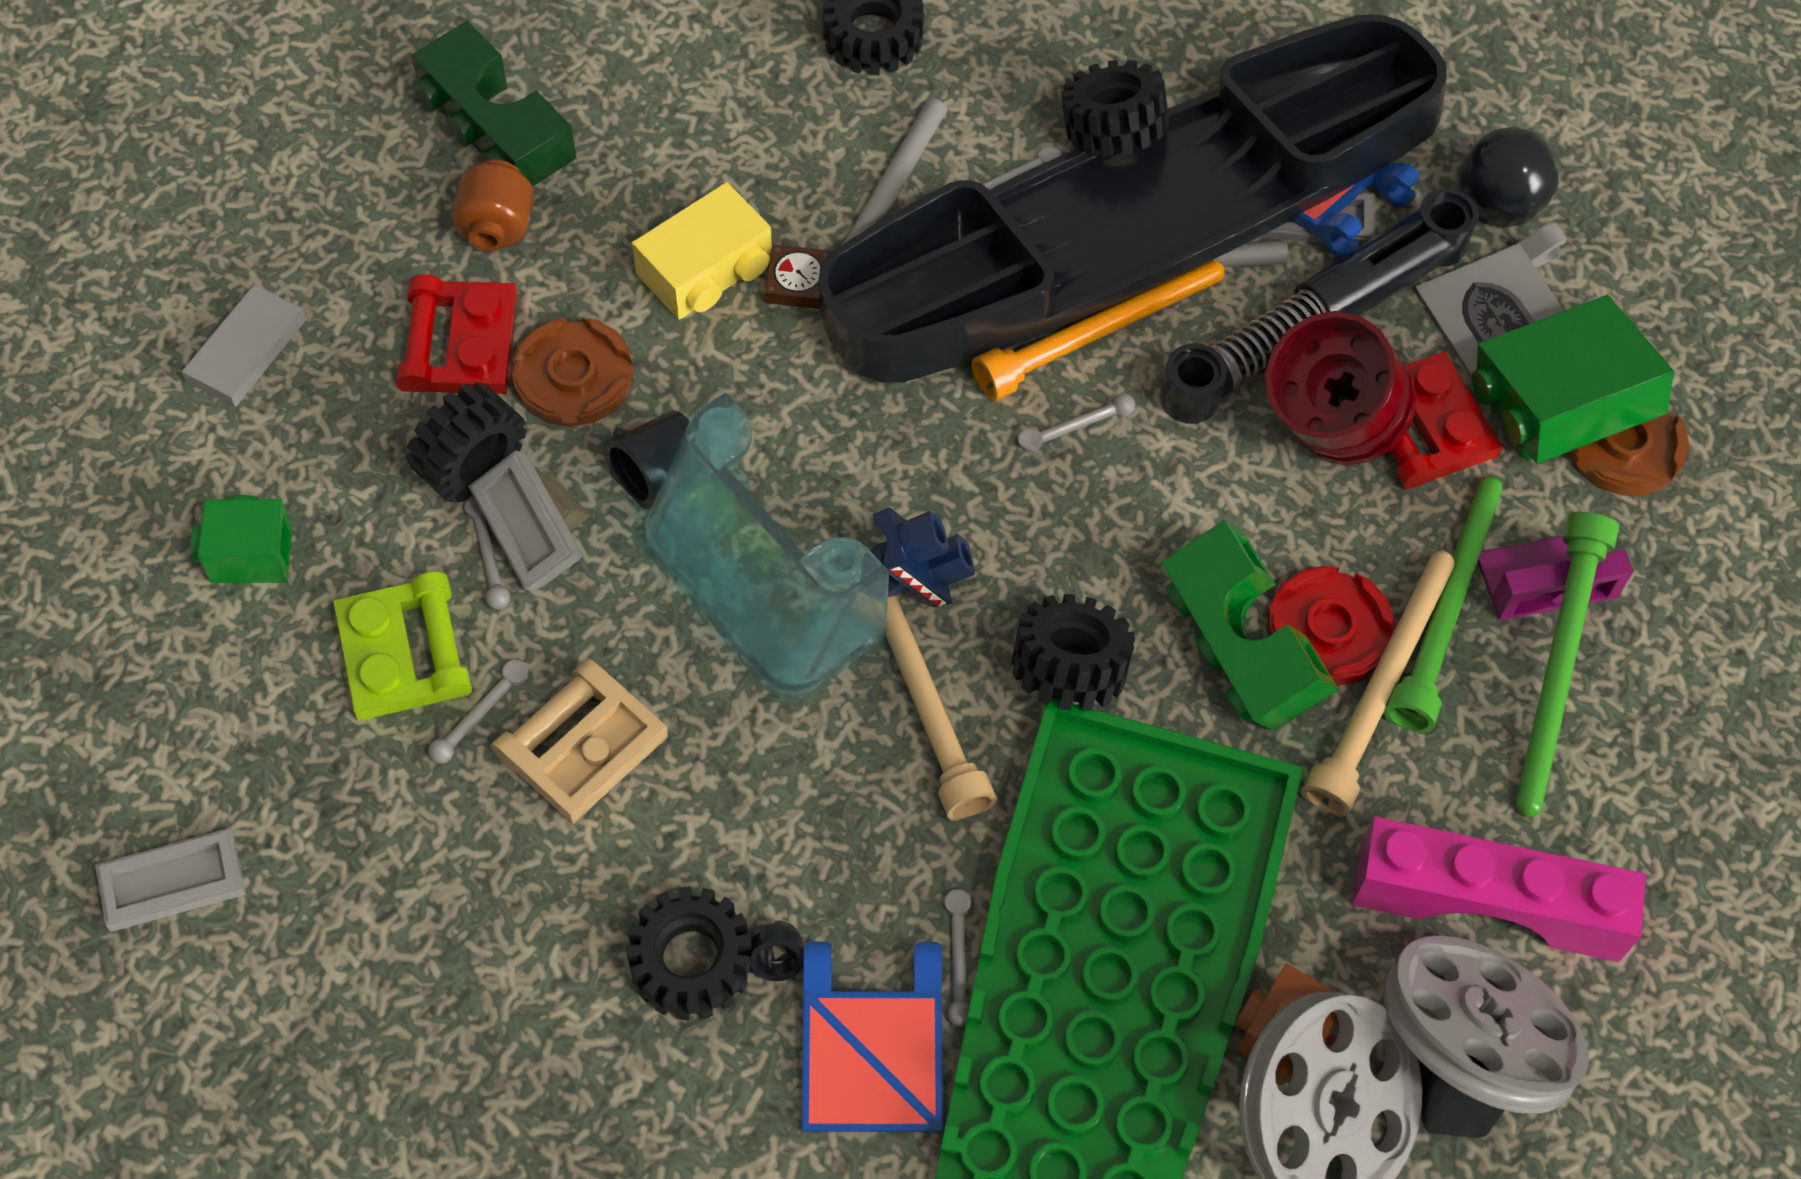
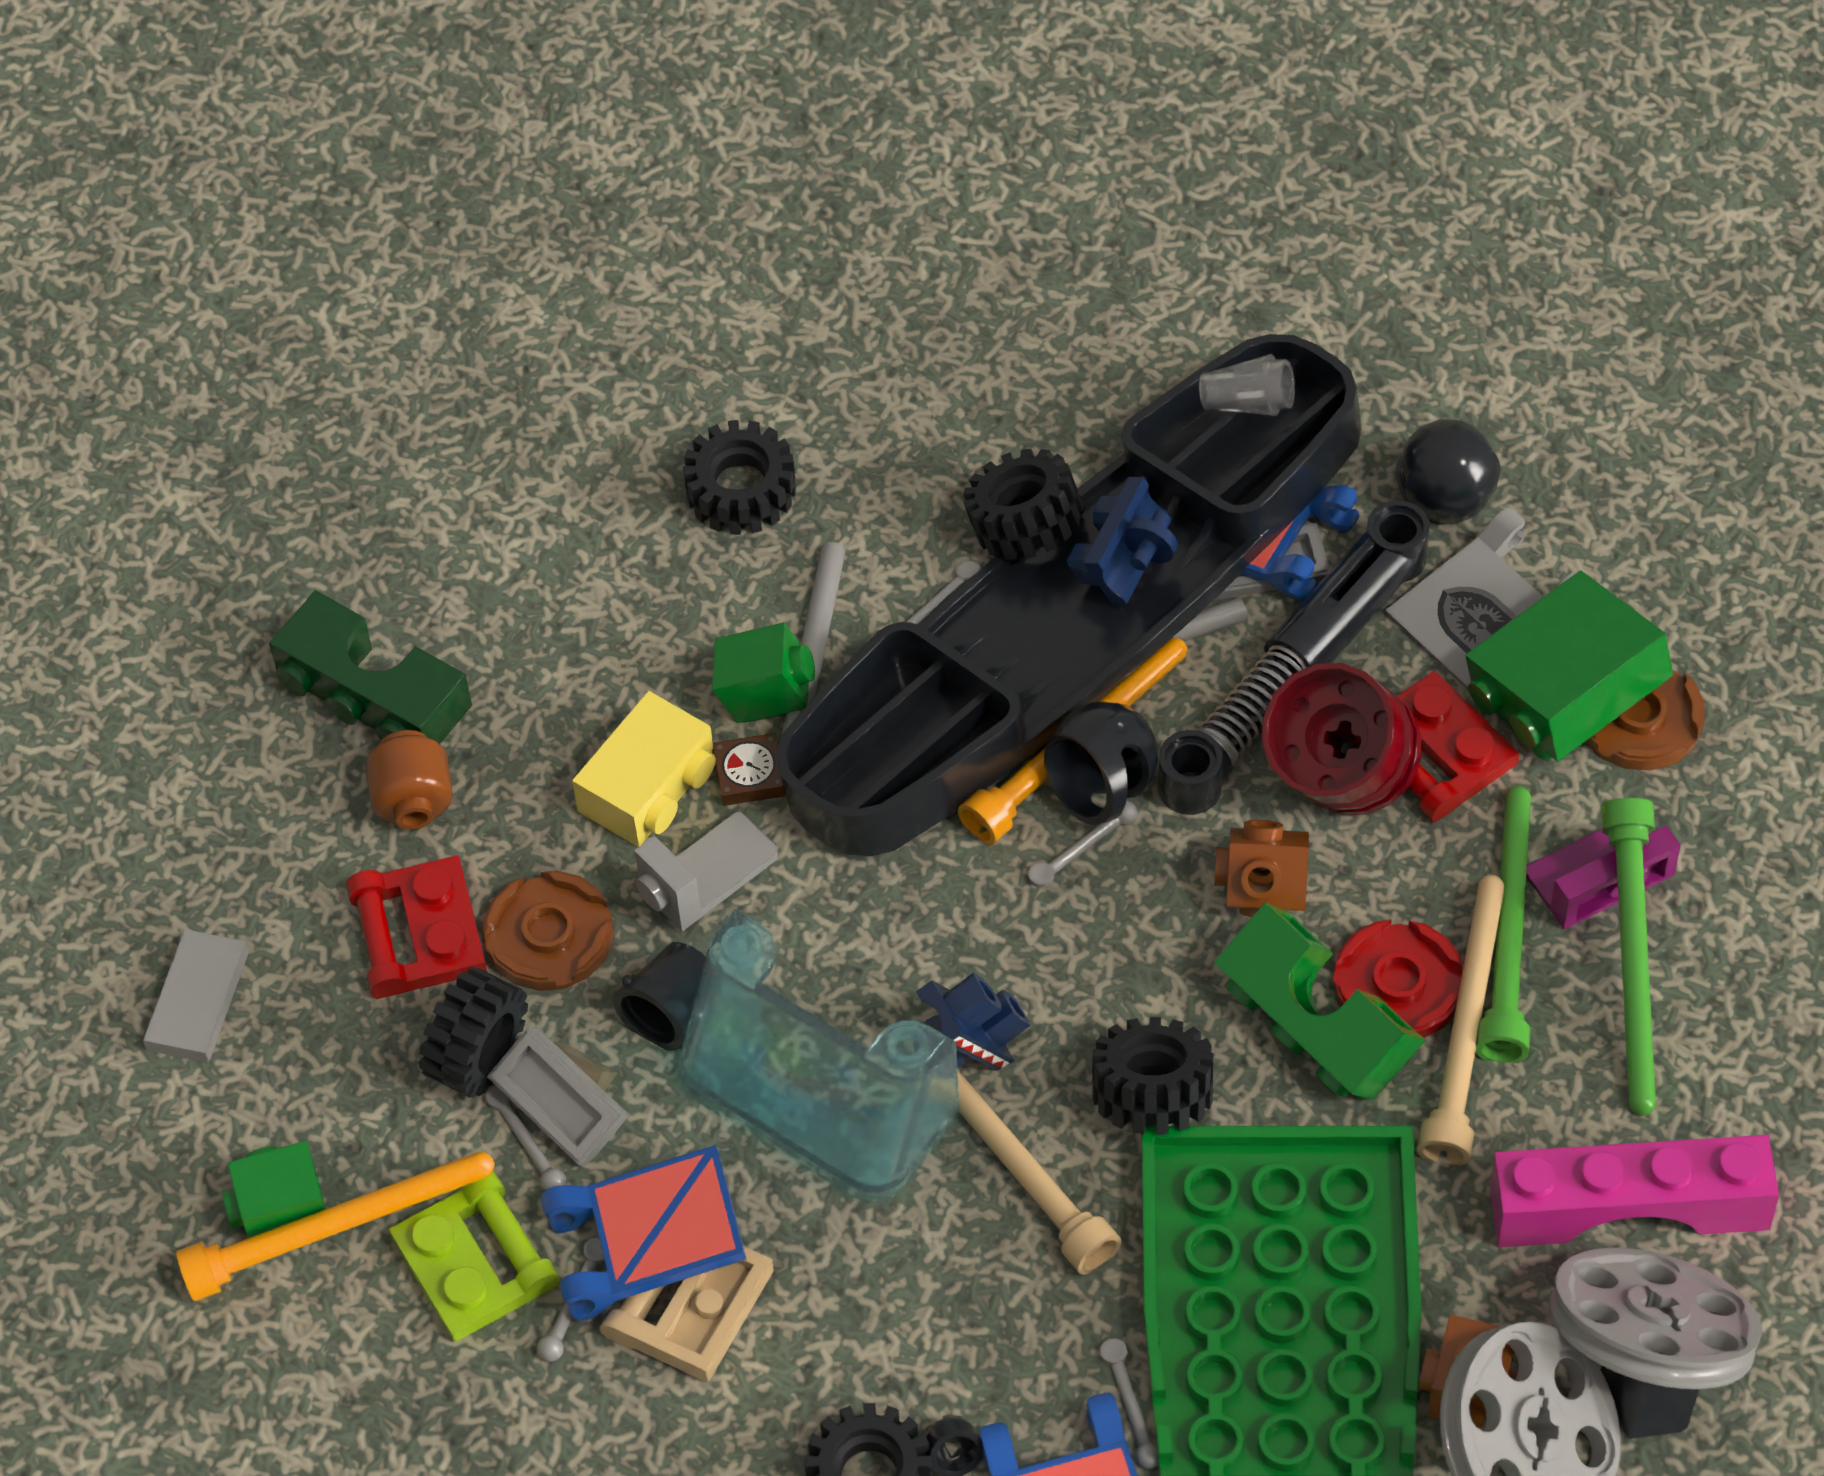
camera: 10 degrees left, 5 degrees down
none -> light orange piece [176,1152,494,1302]
none -> flag [541,1145,747,1321]
none -> light grey bracket [634,812,779,932]
none -> green brick [712,622,815,723]
none -> black helmet [1044,702,1158,825]
none -> dark blue hips [1067,477,1178,604]
none -> clear cone [1199,354,1295,416]
none -> dark orange brick [1214,820,1309,917]

